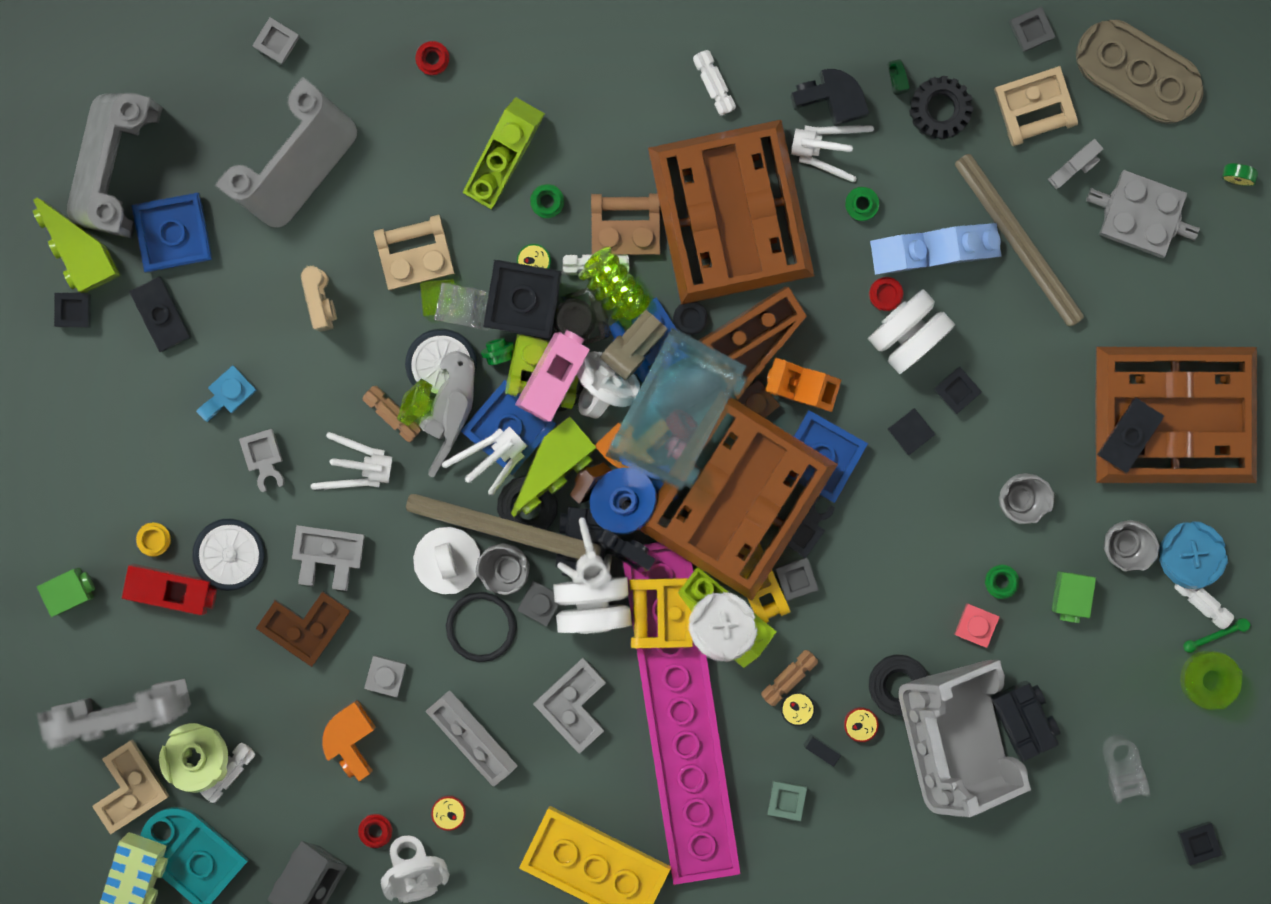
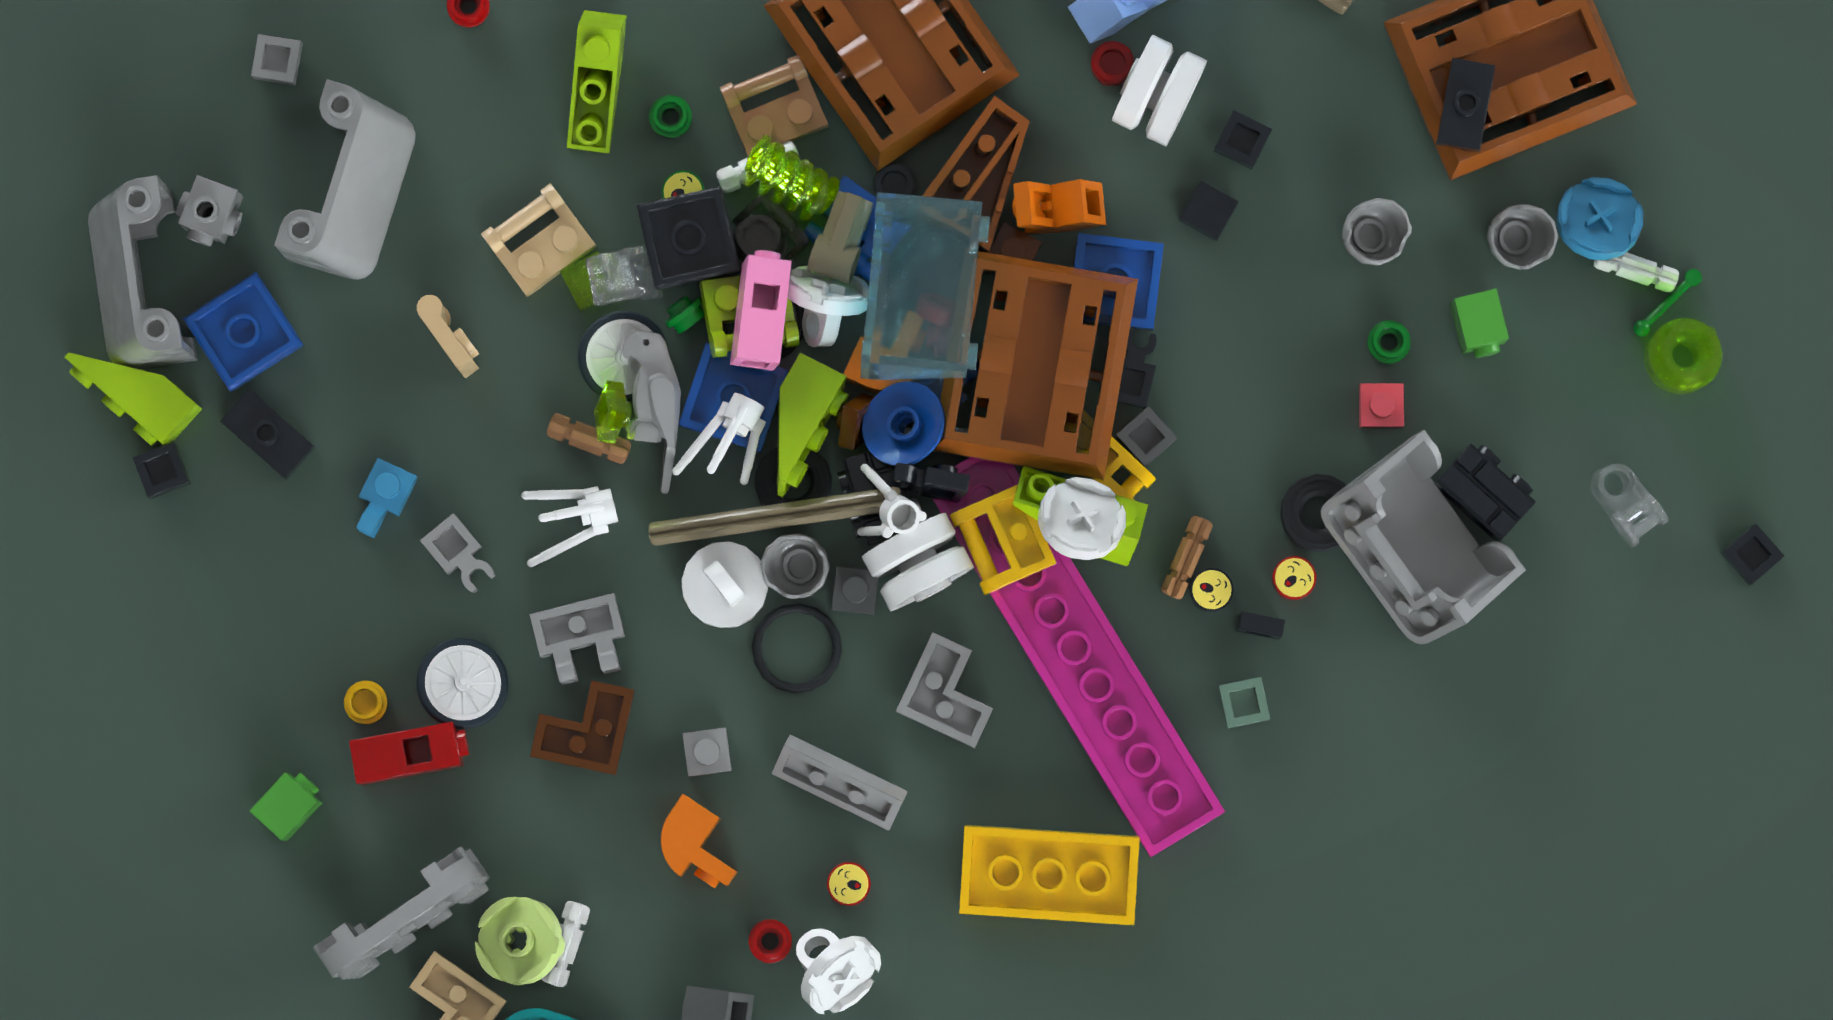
camera: 25 degrees left, 5 degrees down
none -> light grey brick [176,175,243,247]

